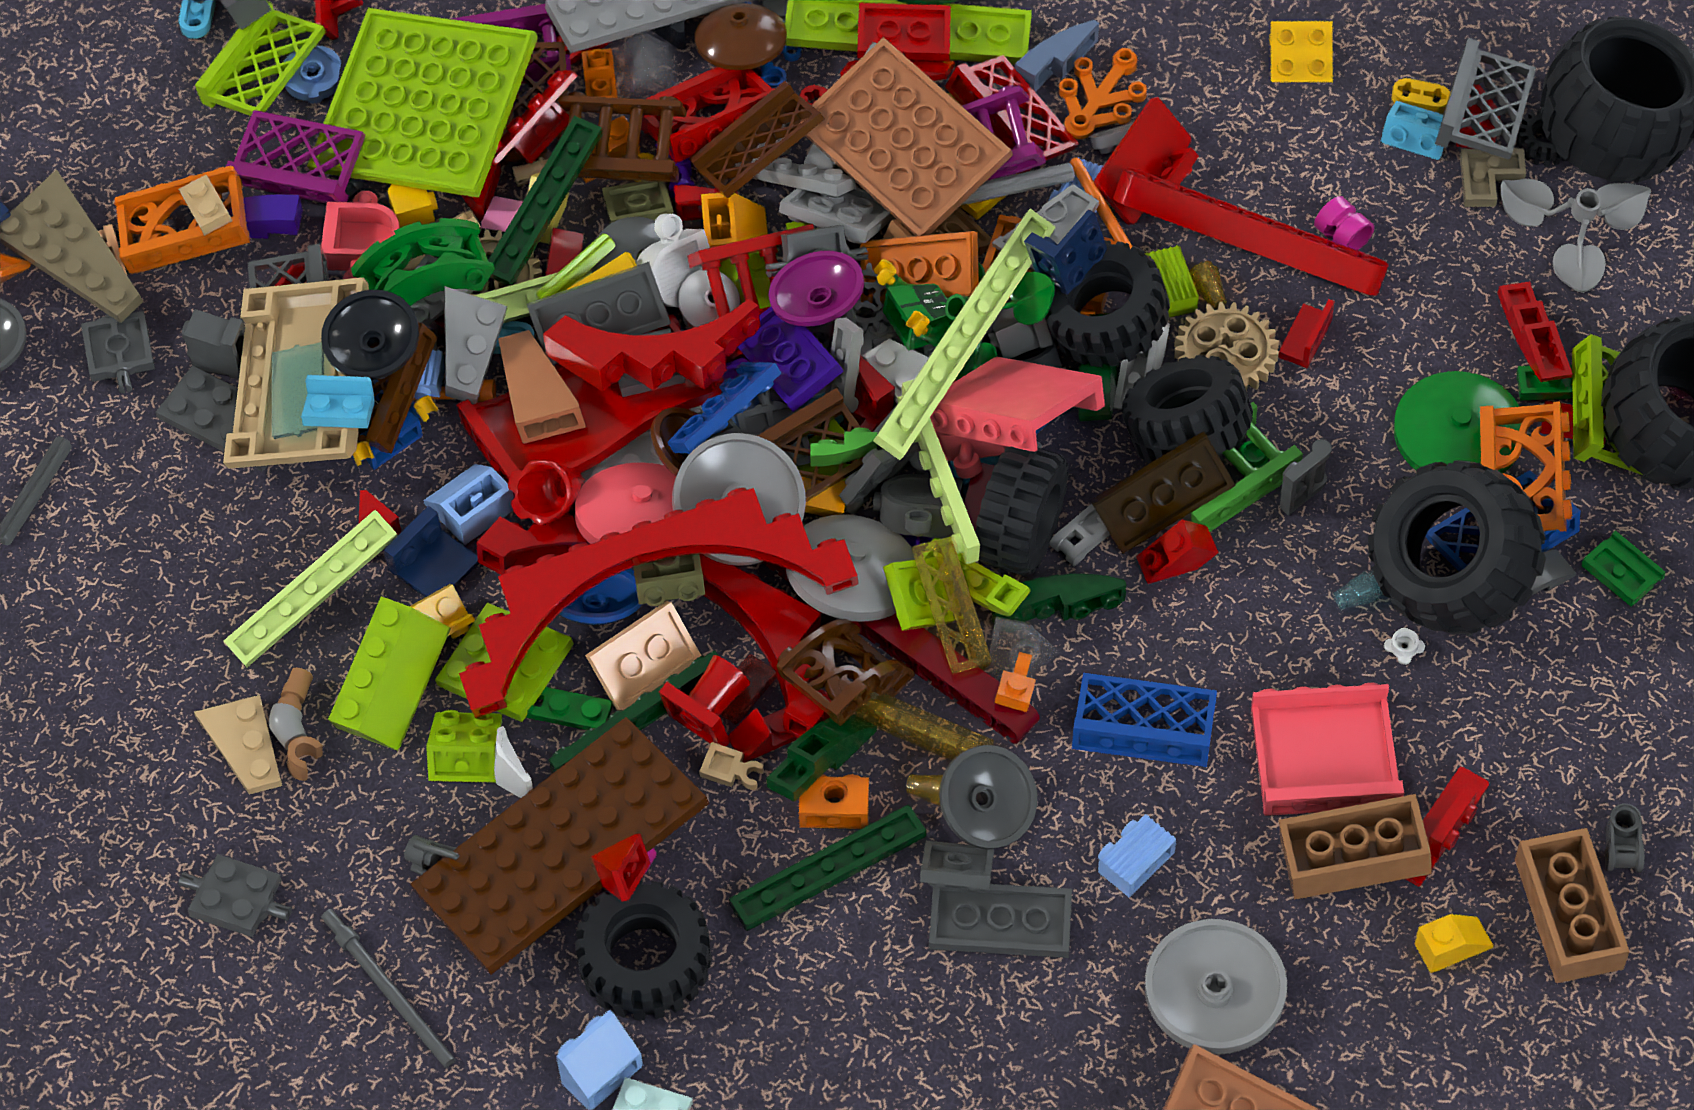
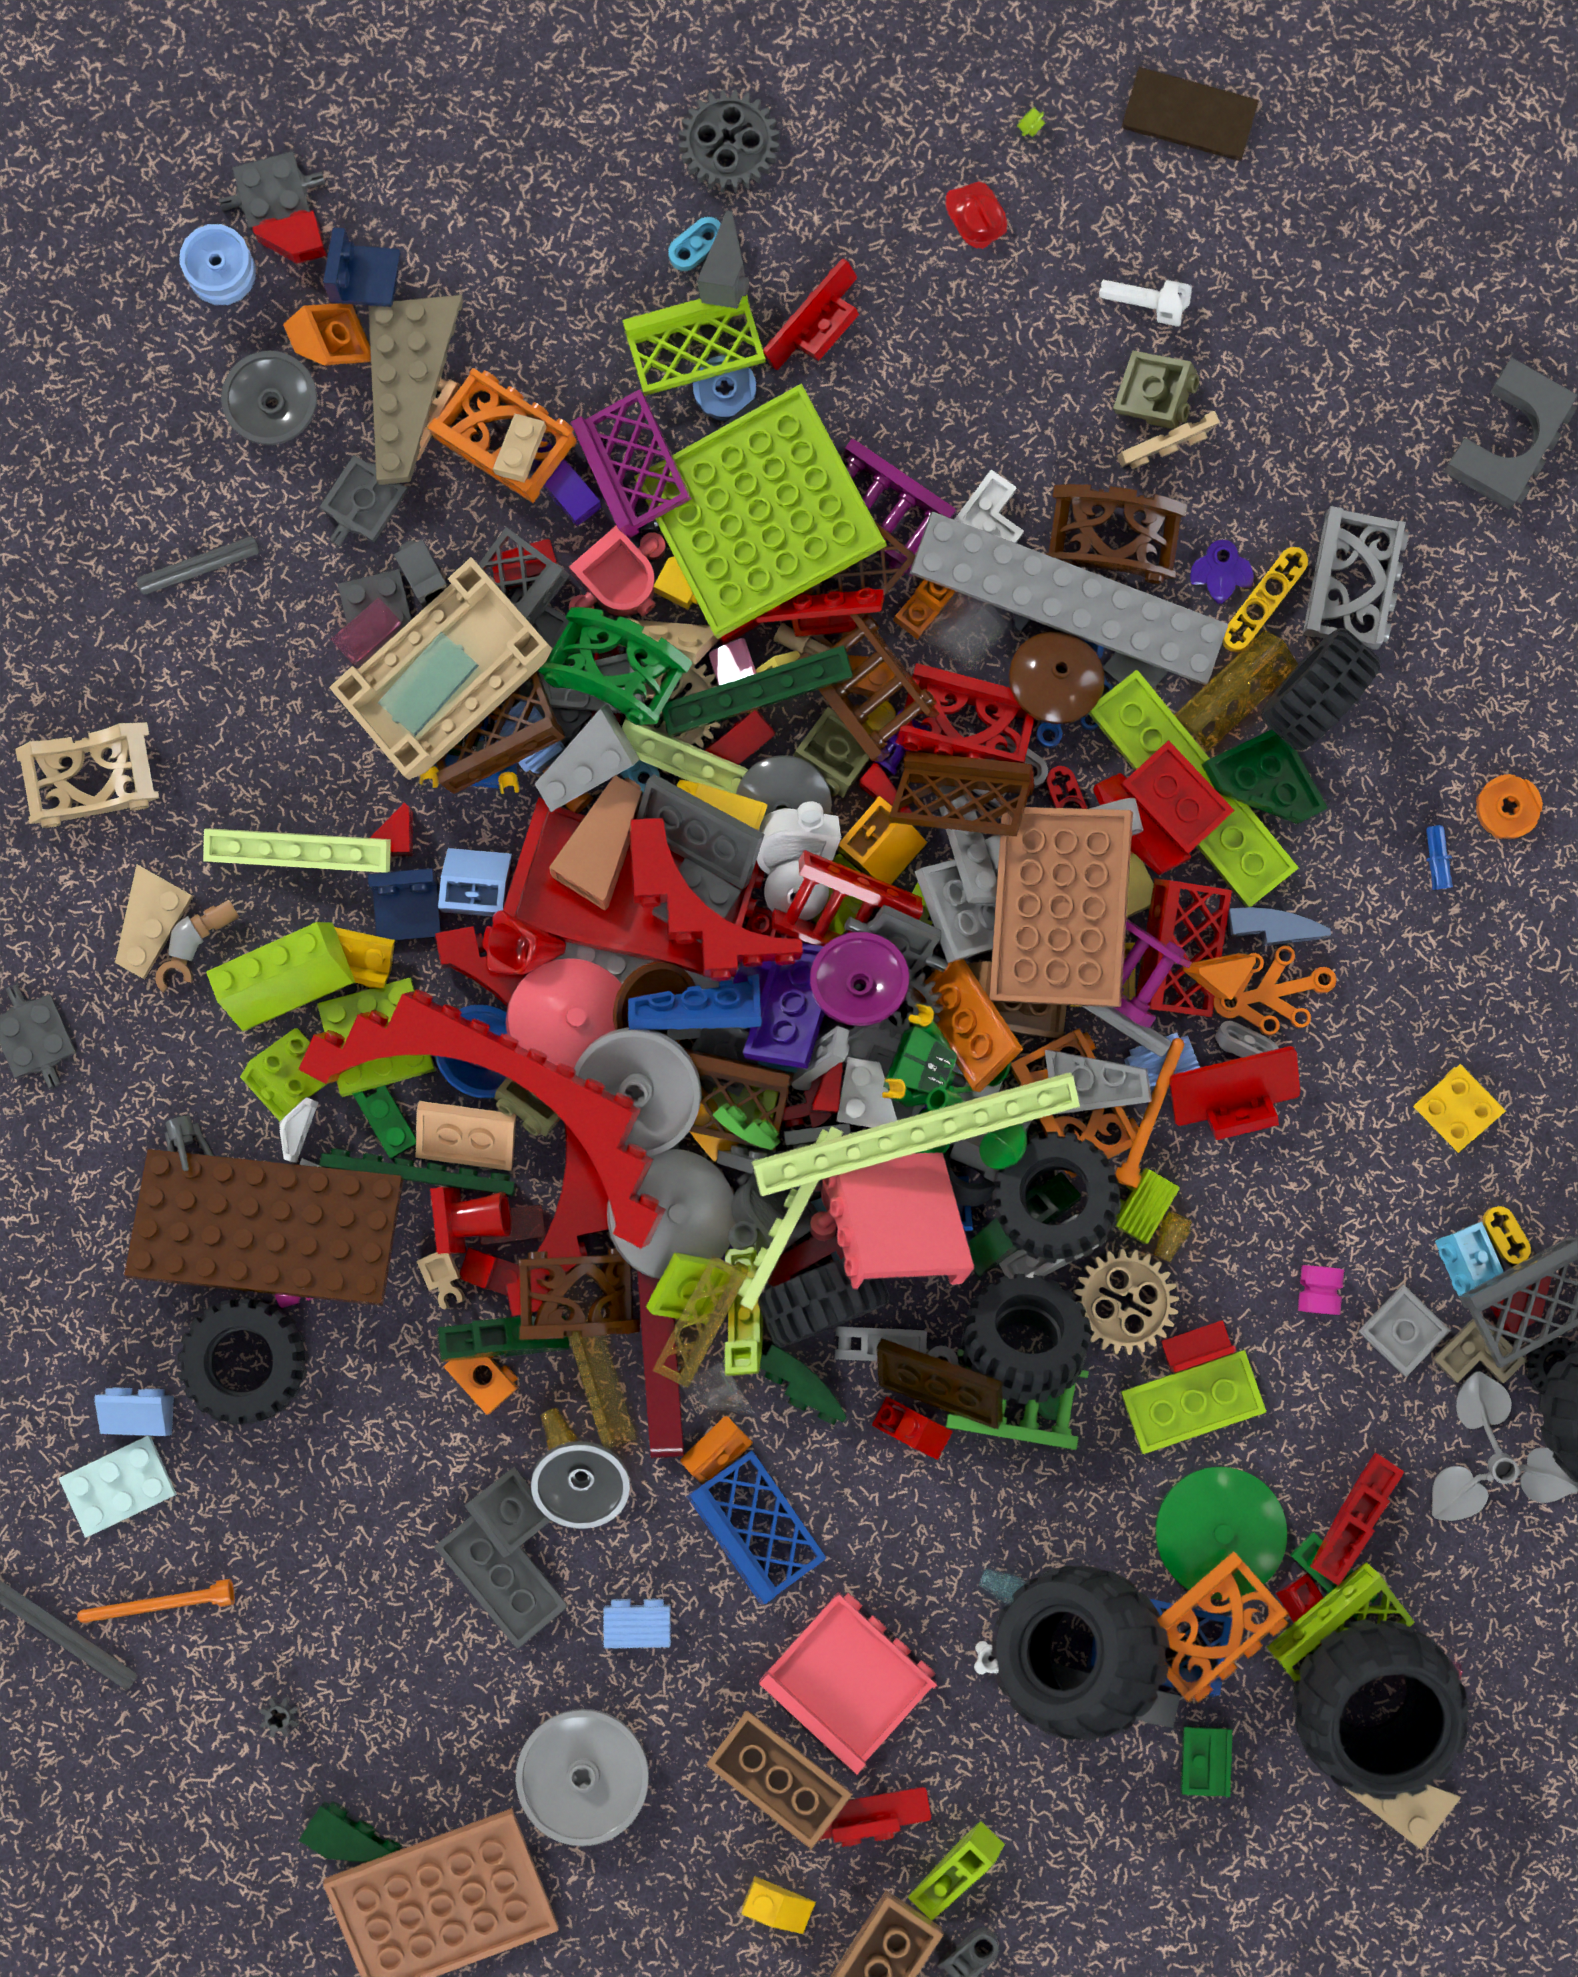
camera: 45 degrees right, 25 degrees up
medium azure bracket [301,375,375,428] -> none
black dish [321,290,419,380] -> none
dark grey bar [321,909,456,1068] -> none
lime axle [536,233,616,299] -> none
red slope [591,834,651,901] -> none
dark green plate [729,804,926,932] -> none
orange plate [994,652,1036,712] -> none
dark blue bracket [1024,210,1107,295] -> none
red beam [1113,167,1389,296] -> none
dark grey plate [1279,439,1332,516] -> none
none -> tan fence [15,722,159,828]
none -> clear pink plate [331,597,401,665]
none -> orange slope [680,1416,753,1485]
none -> lime slope [908,1821,1005,1920]
none -> lime plate [1120,1350,1266,1454]
none -> orange slope [1183,953,1256,1000]
none -> light grey tile [1358,1285,1451,1377]

